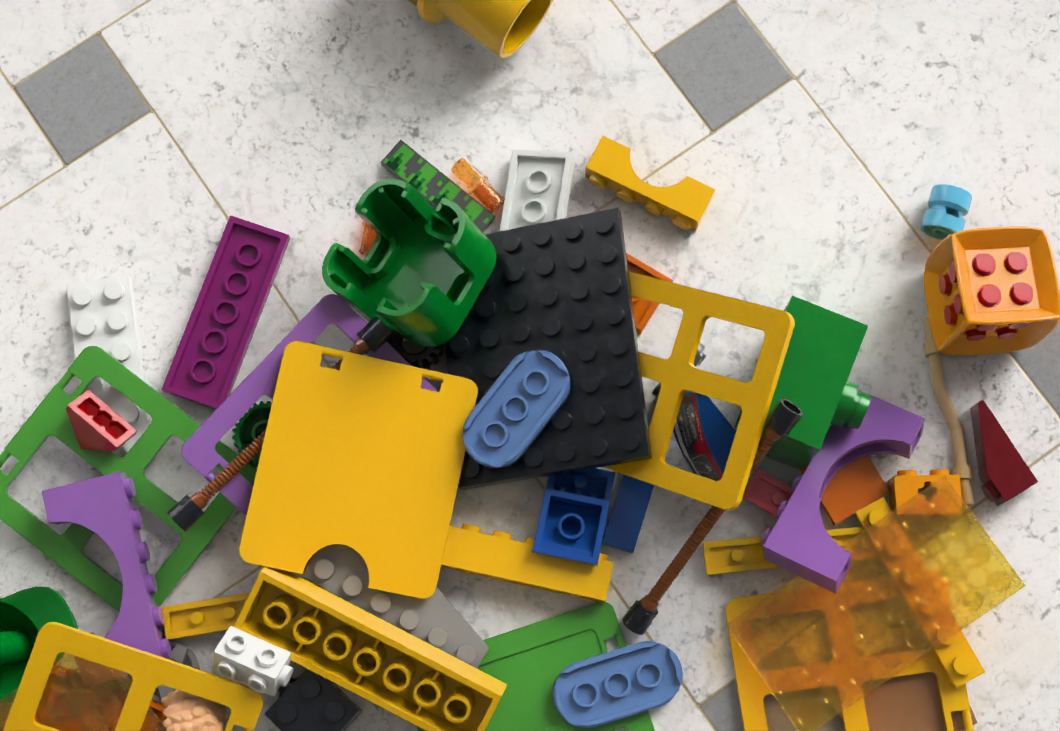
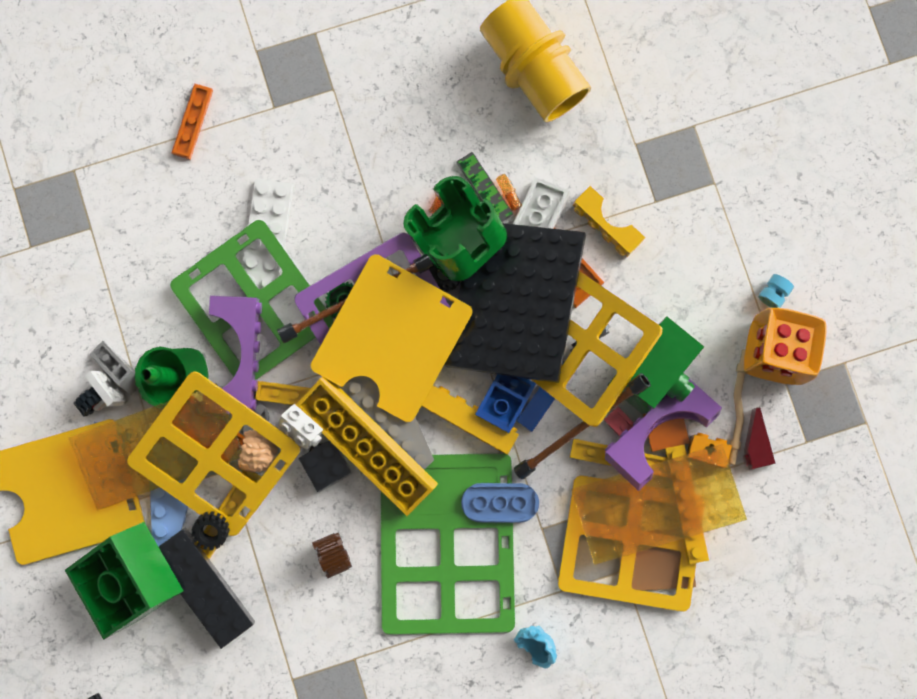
camera: 15 degrees right, 5 degrees up
red slope [66,389,137,451] -> none
magenta plate [161,215,290,410] -> none
medium blue tile [463,350,570,468] -> none
slope [673,391,736,481] -> none

